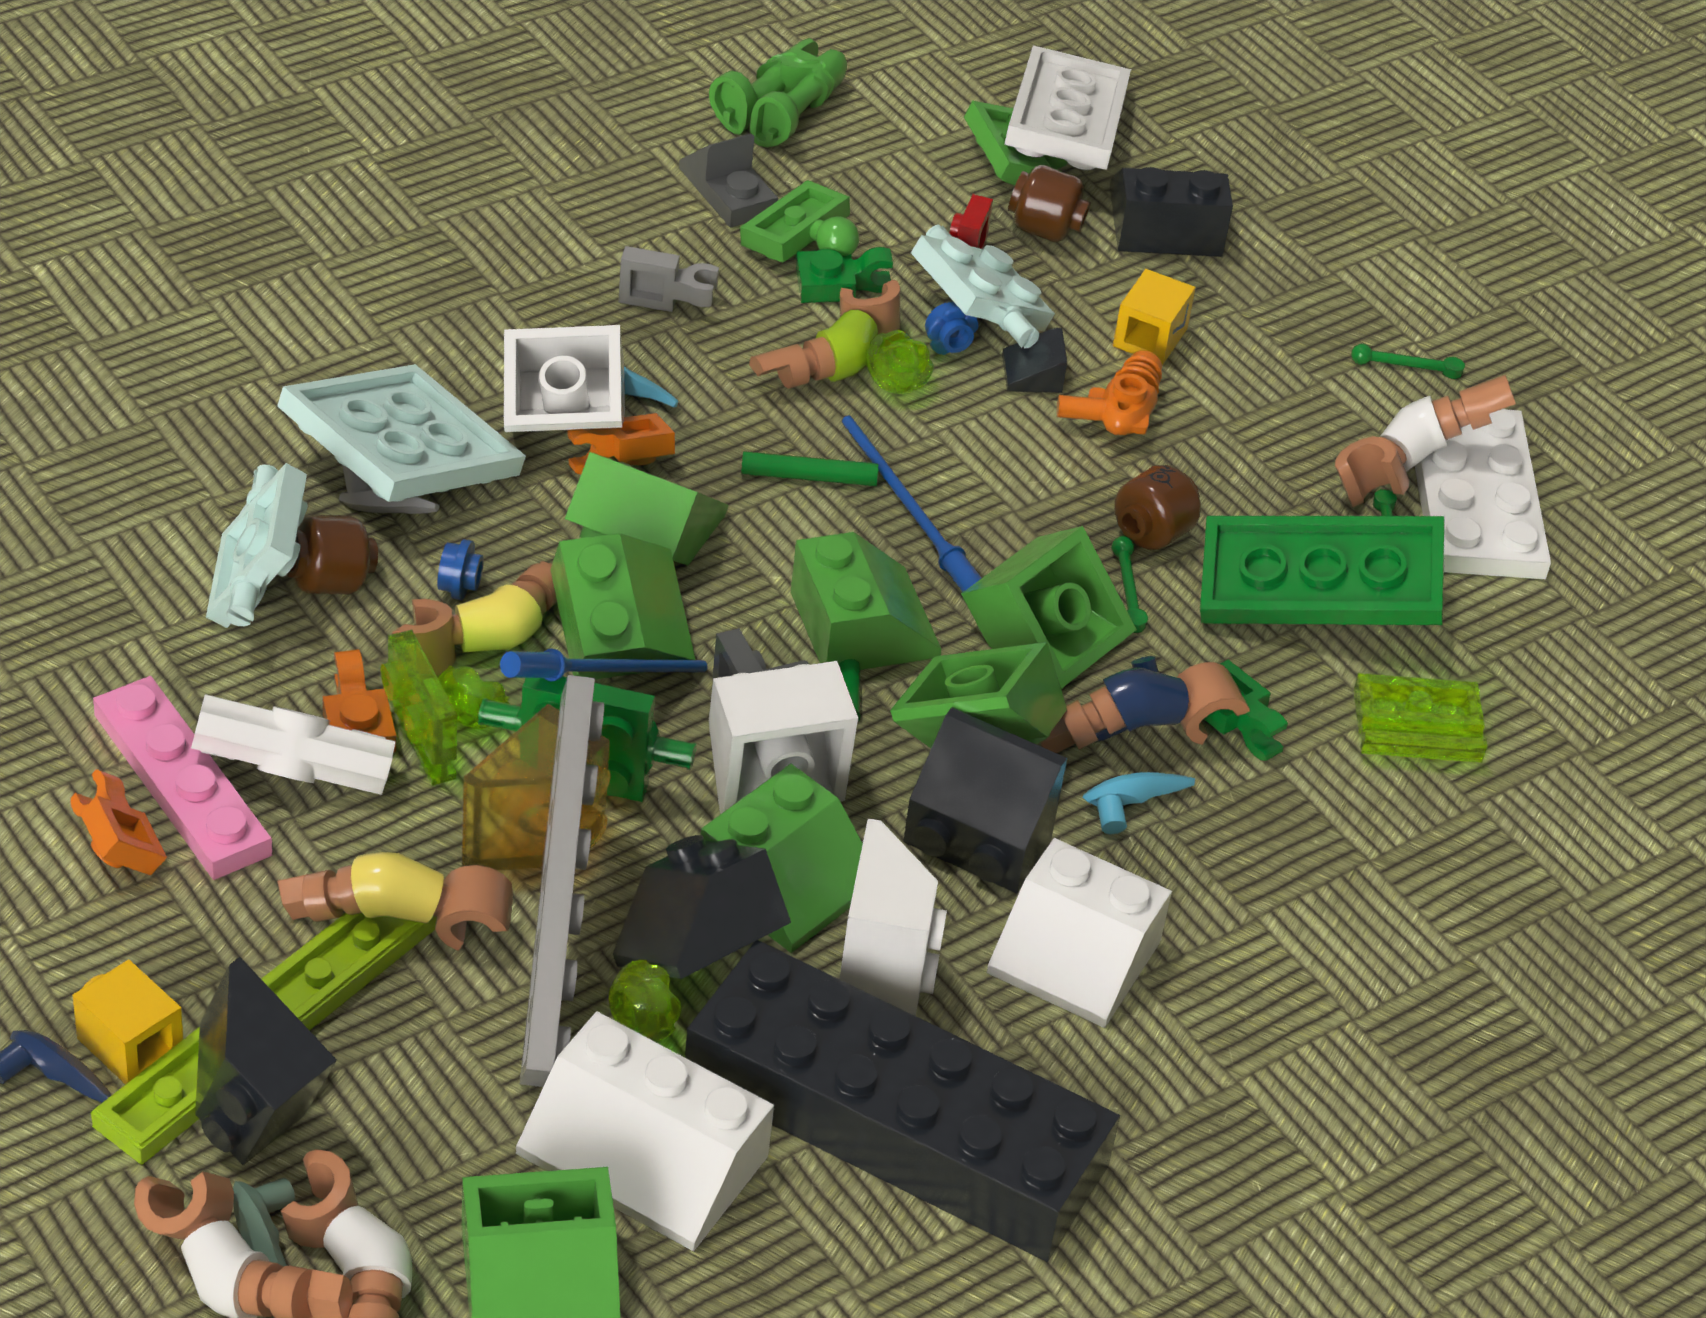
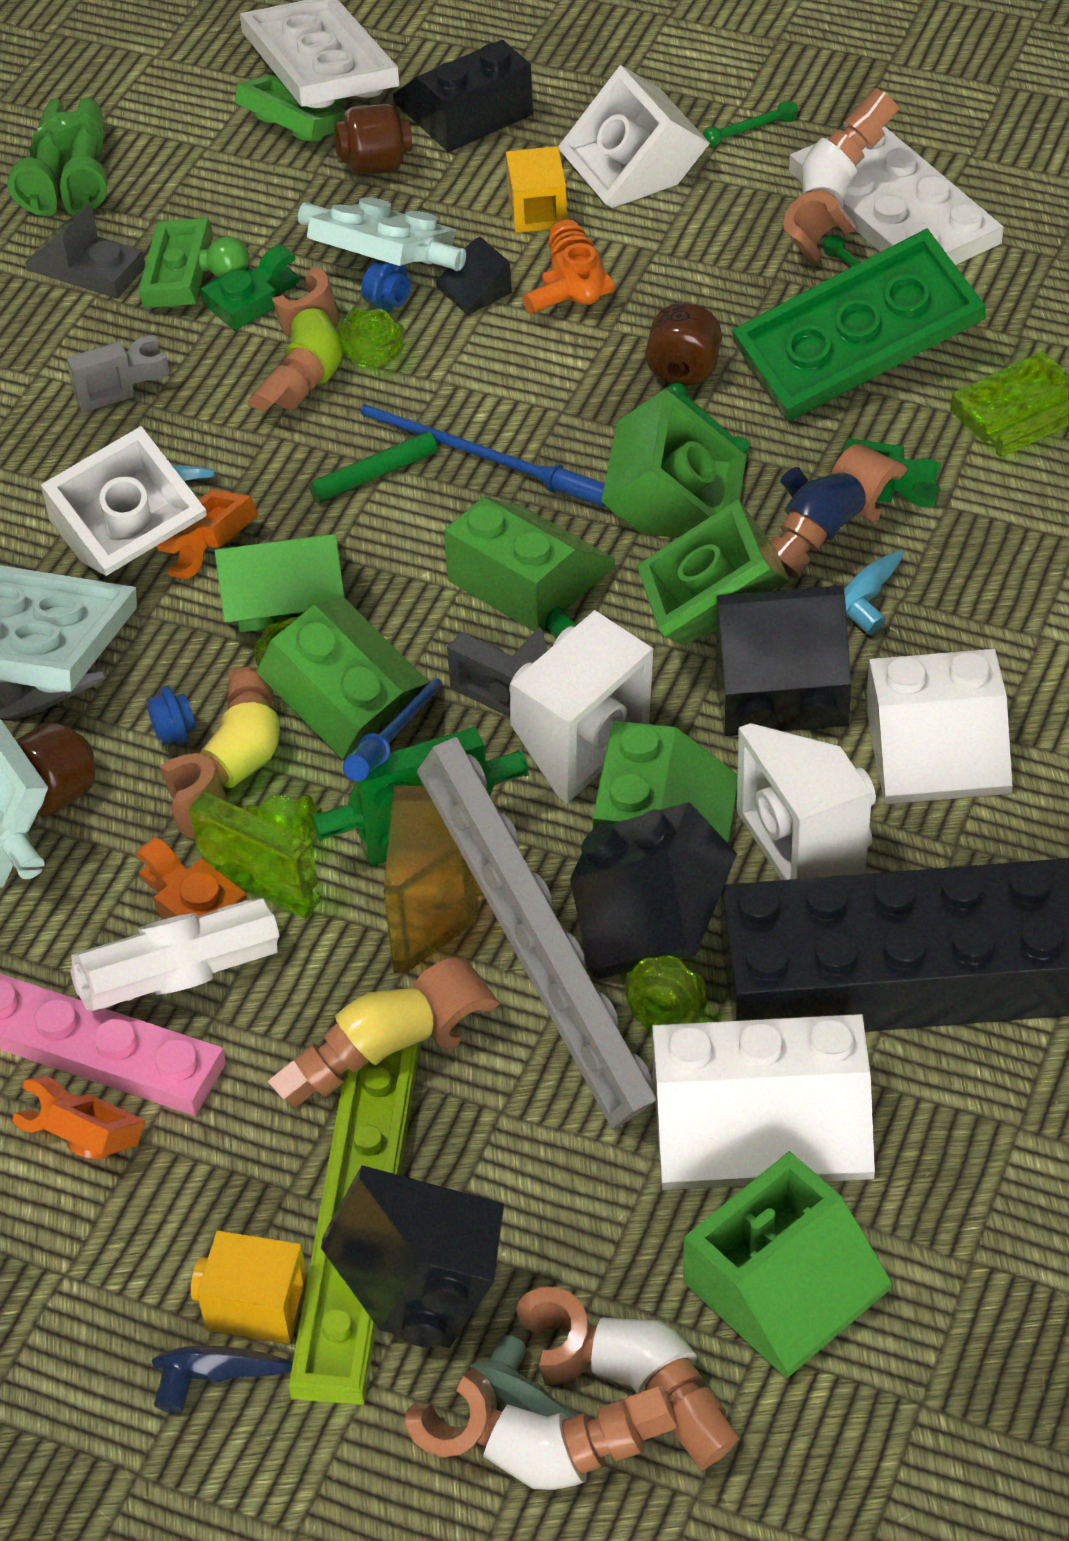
camera: 25 degrees left, 5 degrees up
red plate [949,194,993,249] -> none
none -> white slope [558,65,710,208]

